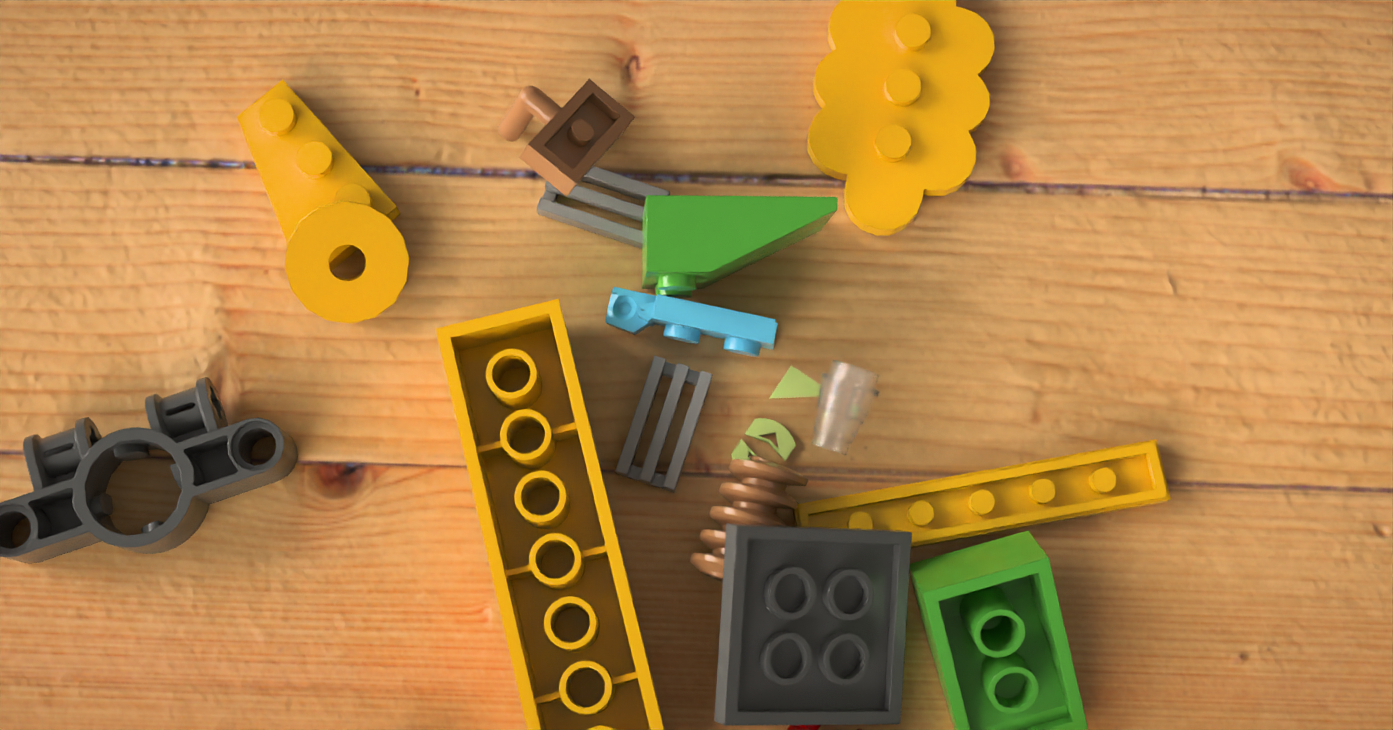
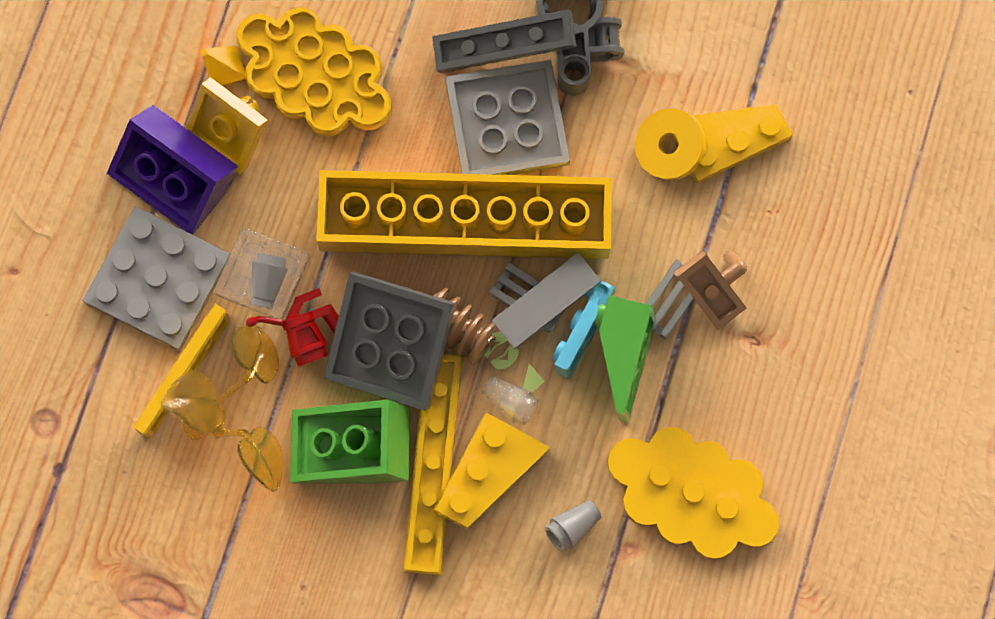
camera: 105 degrees right, 0 degrees up
none -> dark grey plate [432,9,576,73]
none -> yellow wing [433,413,551,529]
none -> light grey plate [446,60,570,175]
none -> light grey tile [492,252,601,349]
none -> light grey cone [545,500,601,551]

